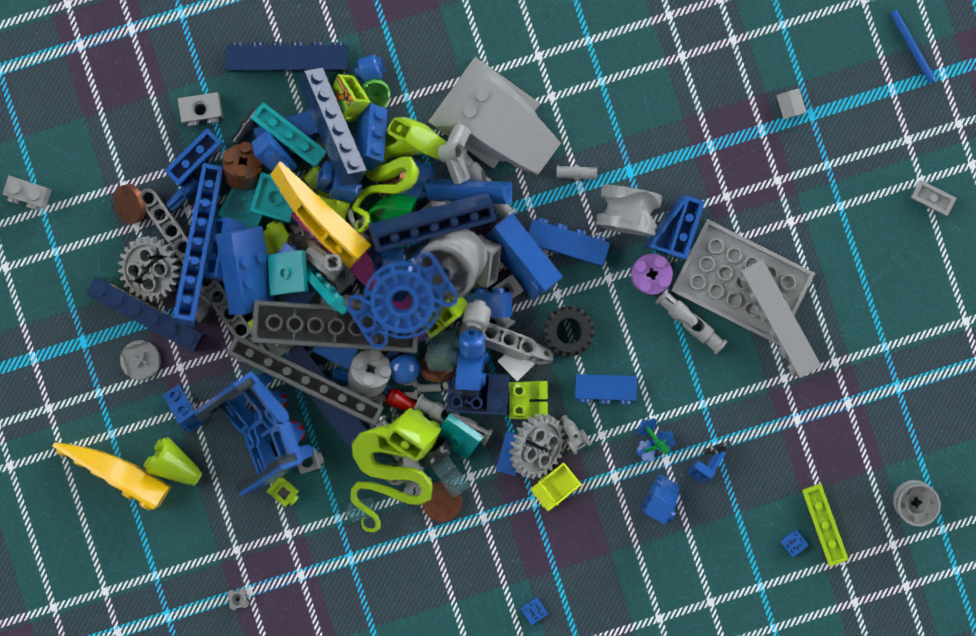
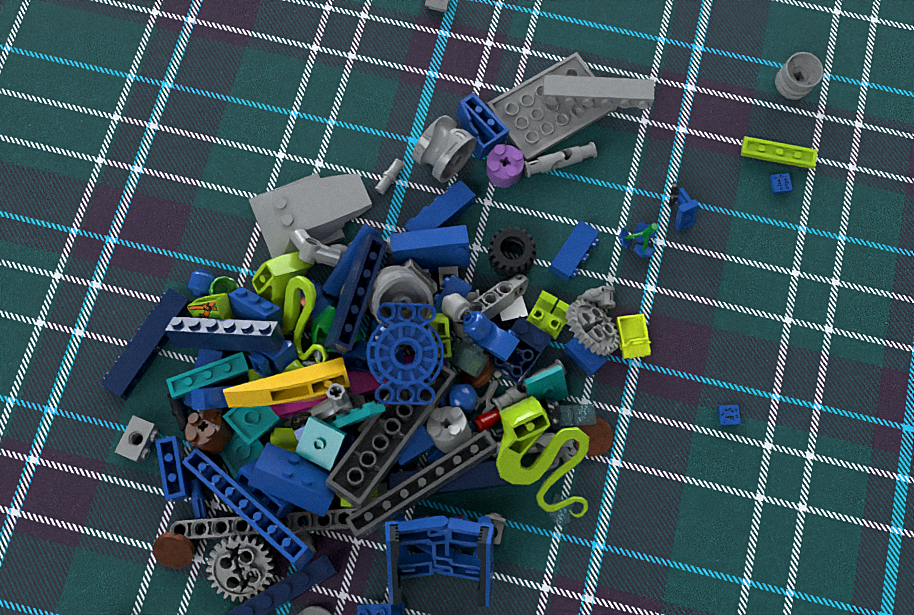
camera: 55 degrees left, 15 degrees down
lime window [266,476,299,507] -> none
blue wedge [639,474,680,525] -> none

